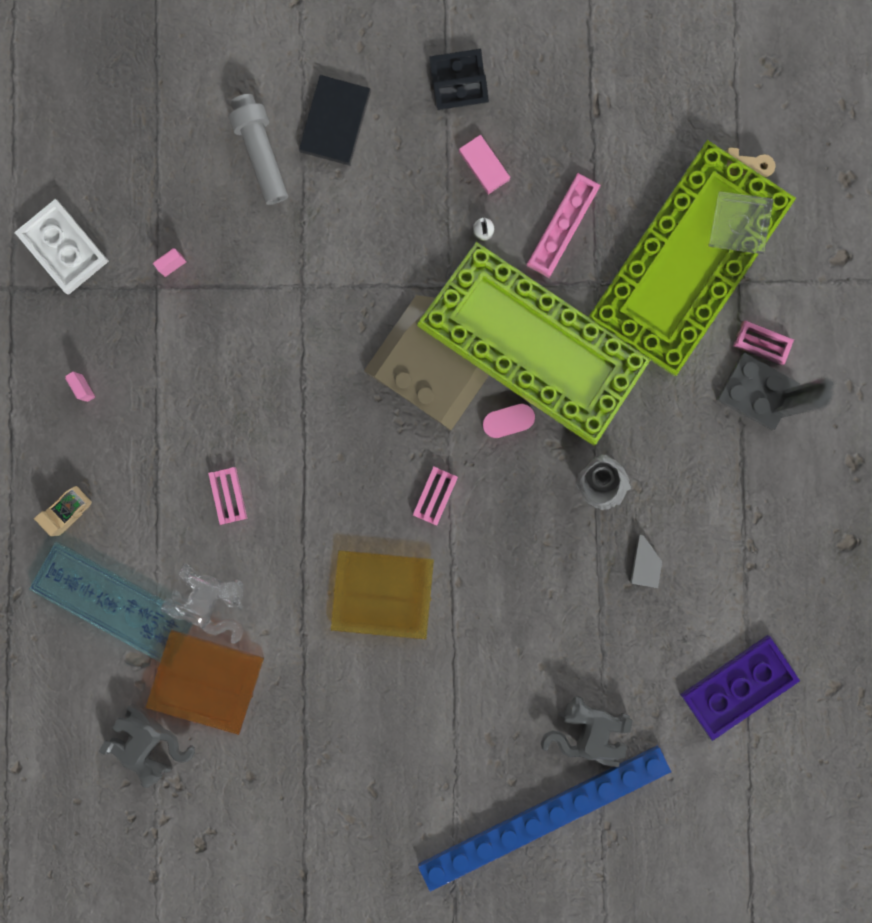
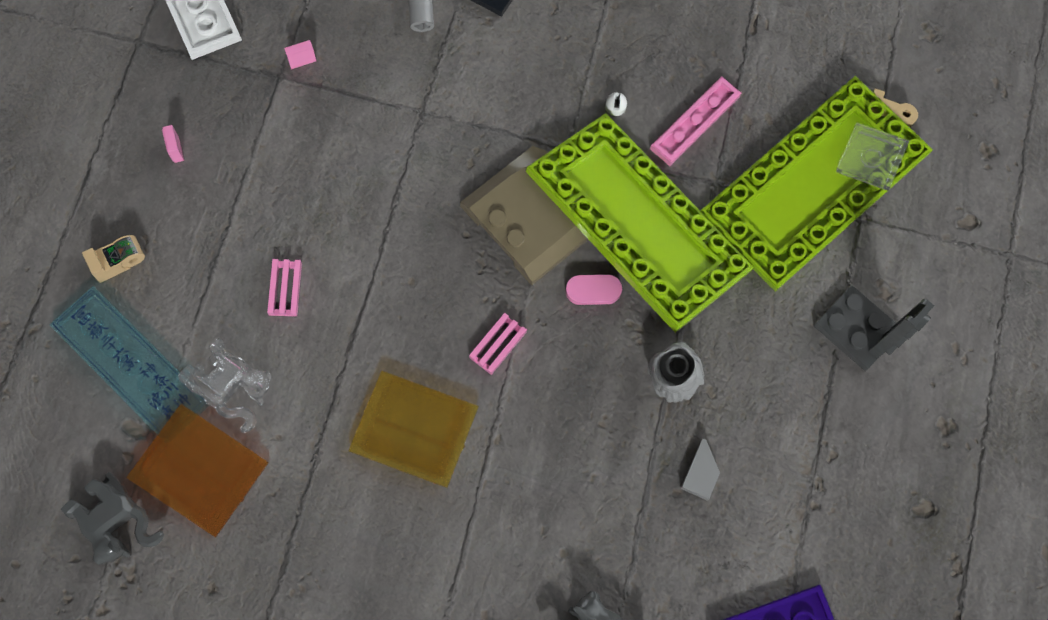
camera: 10 degrees right, 15 degrees down
bright pink tile [459,135,510,194] -> none
bright pink tile [733,321,794,365] -> none

